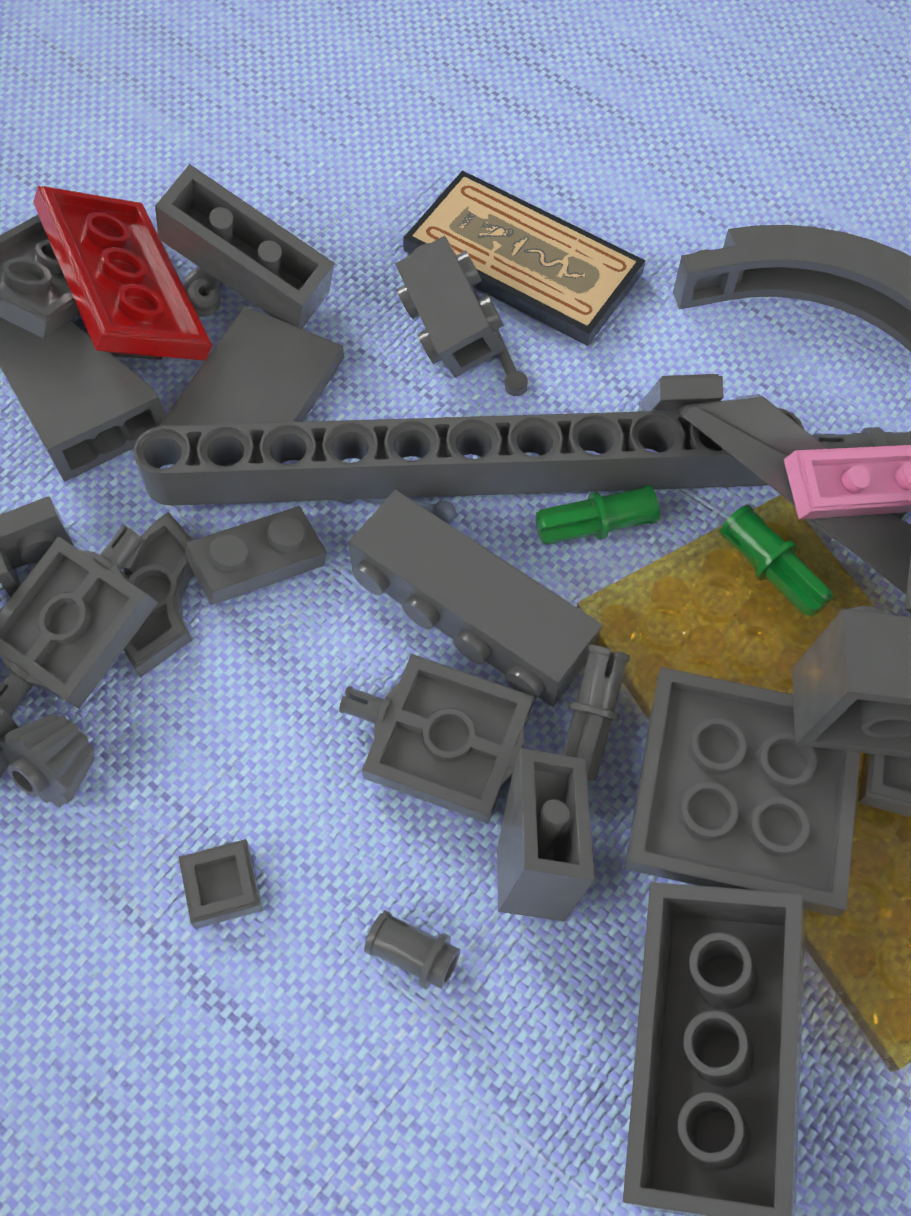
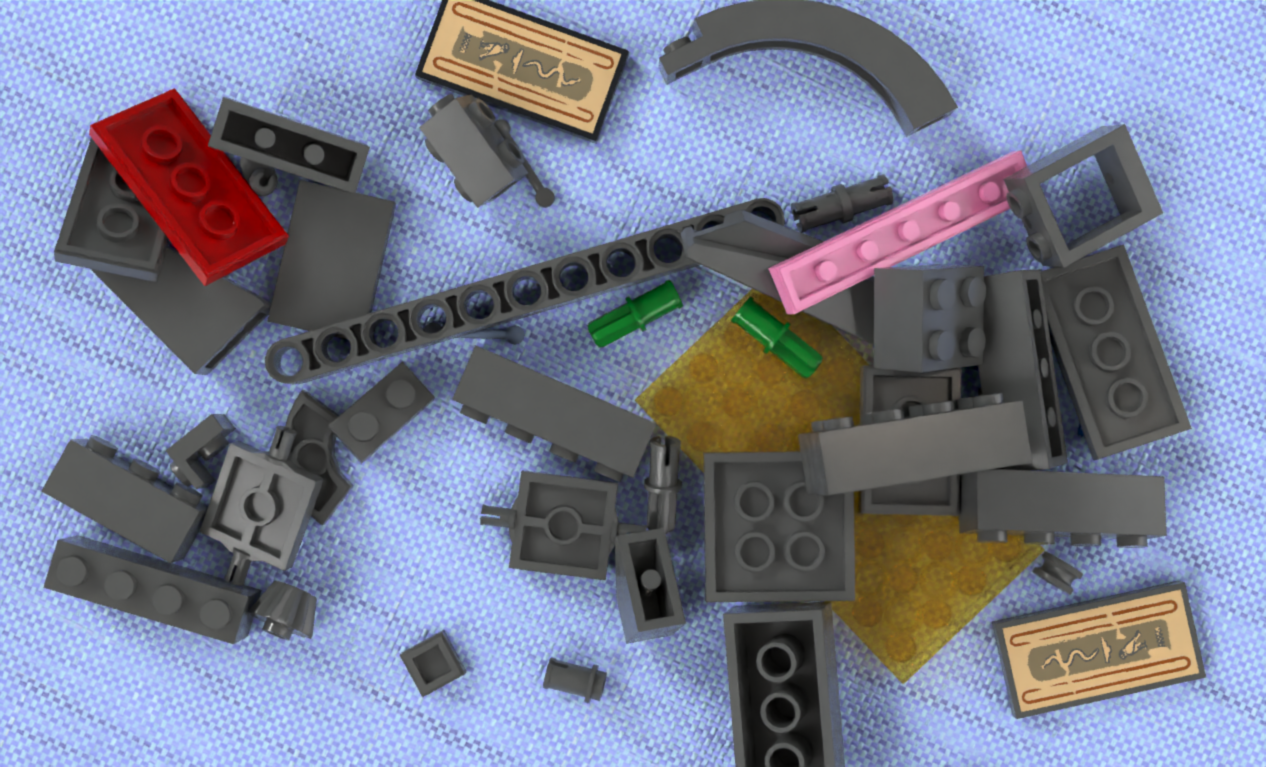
camera: 10 degrees left, 25 degrees up
dark grey tile [639,374,724,411] -> none

